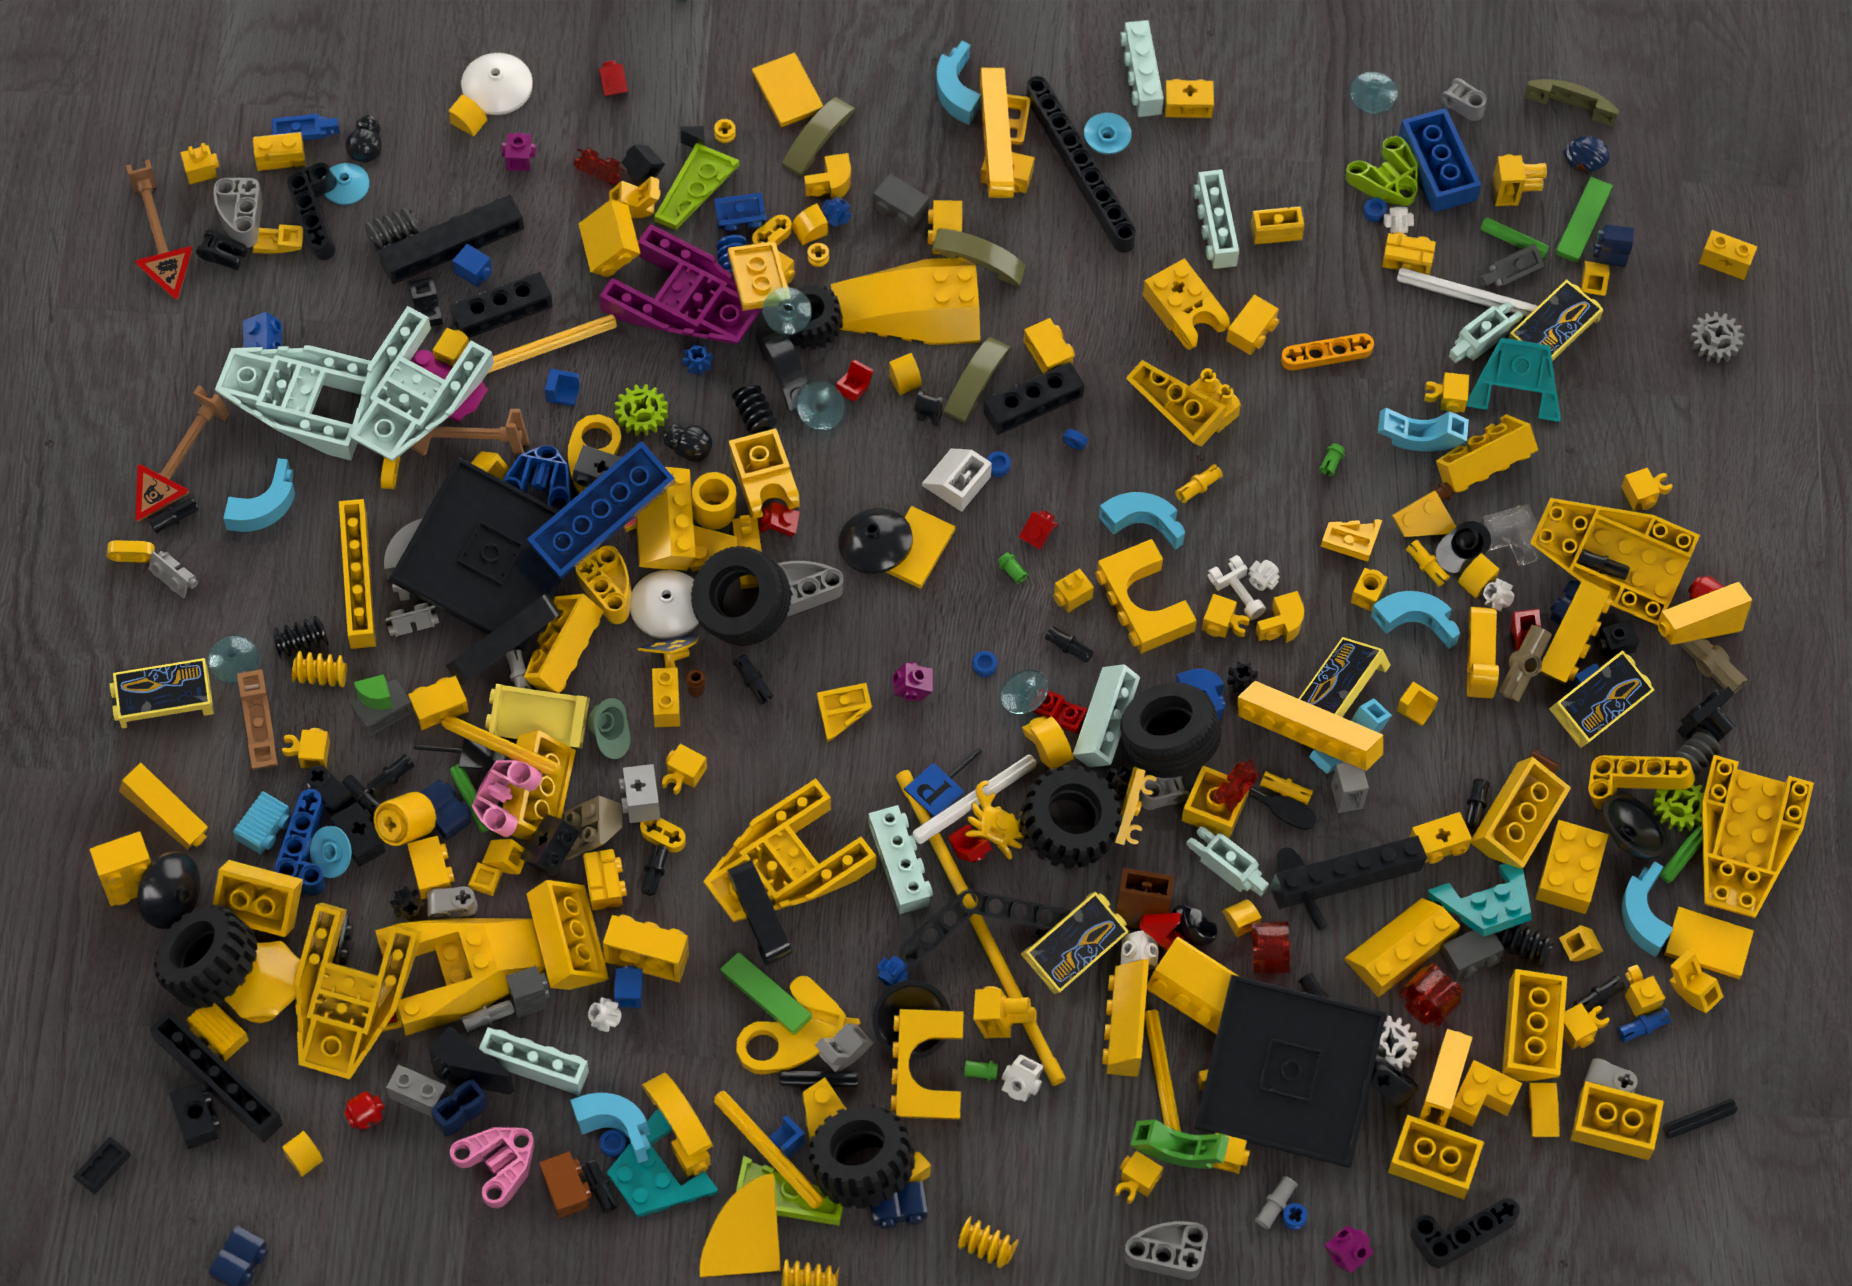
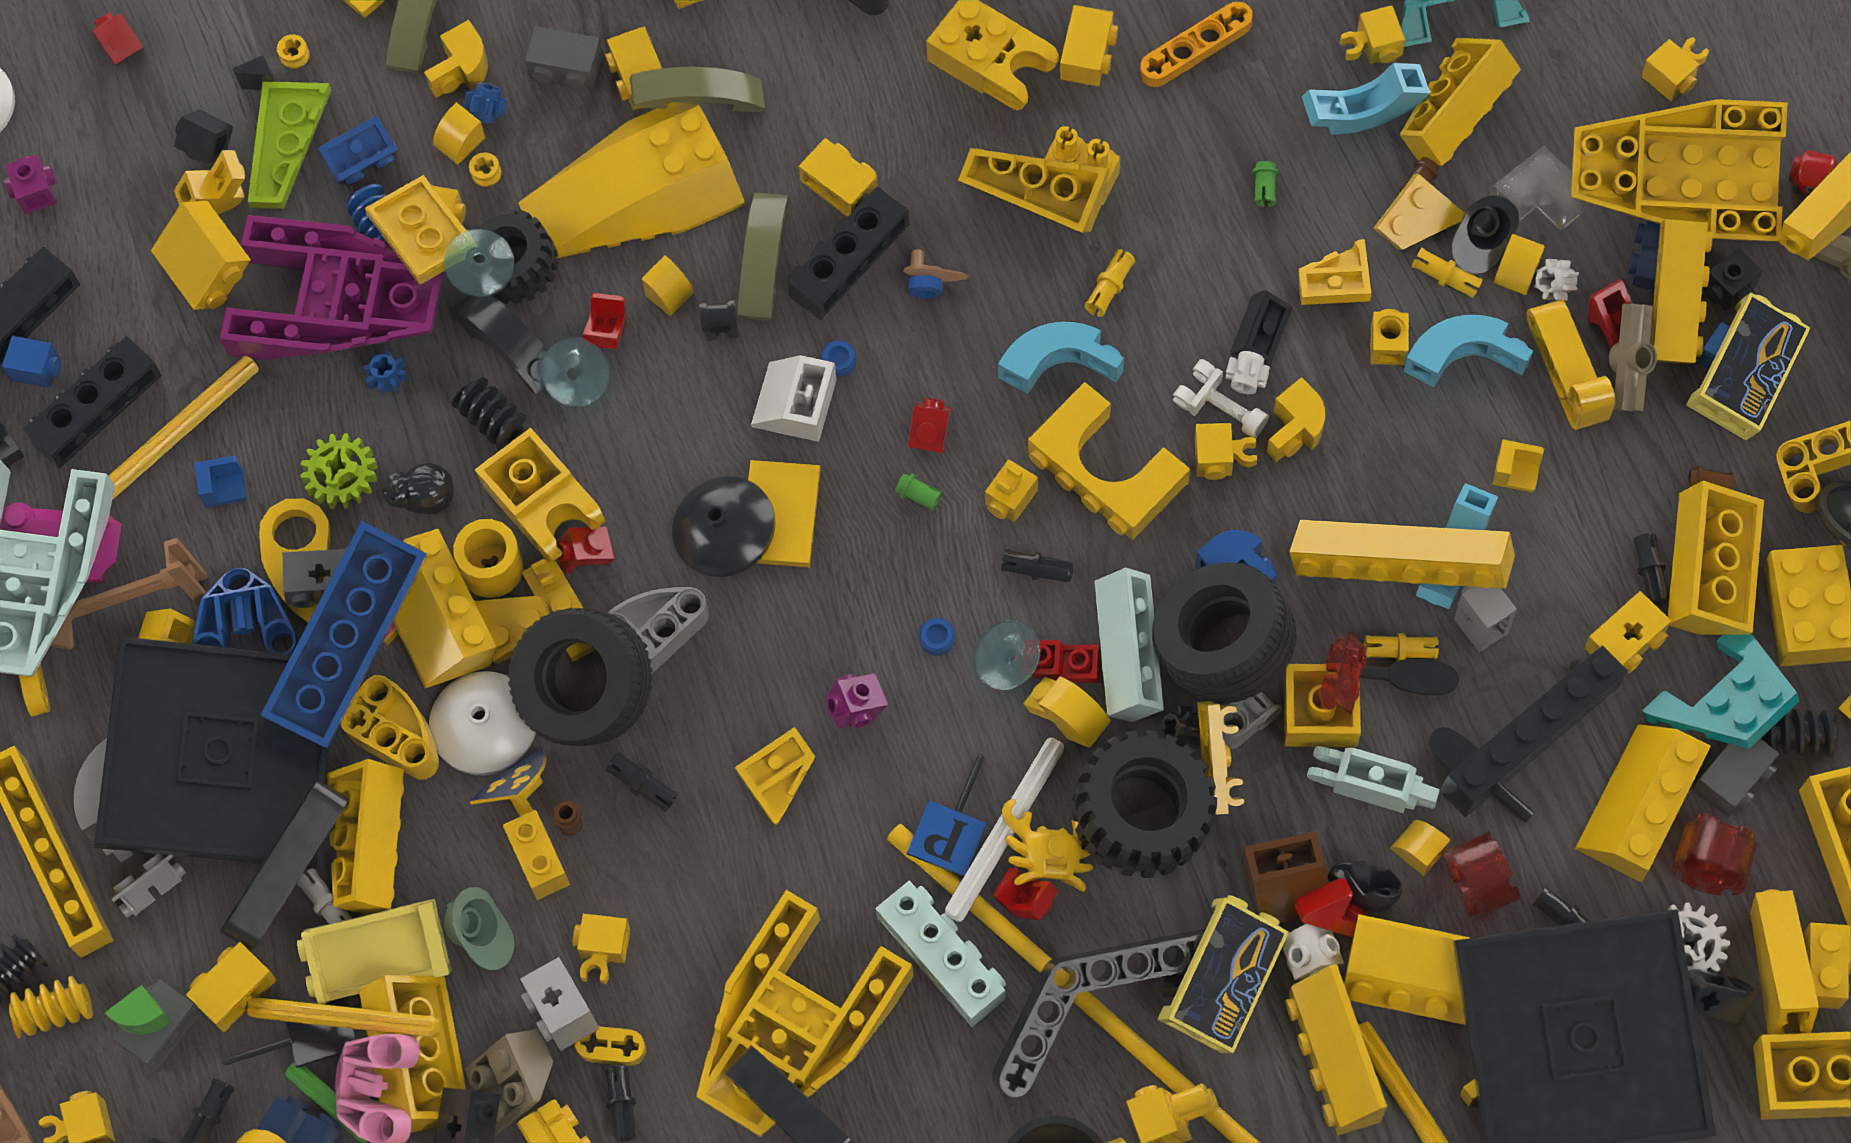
camera: 15 degrees left, 5 degrees up
yellow brick [432,328,469,367] -> none
clear red hinge [573,148,625,184] -> none
yellow beam [752,215,792,245] -> none
blue gear [877,956,909,987] -> none
black gear [1227,661,1258,693] -> none
panel [1299,637,1390,717] -> none
black axle [1578,549,1630,580] -> none
none -> medium nougat bar [903,249,969,283]
none -> black slope [1230,290,1293,366]

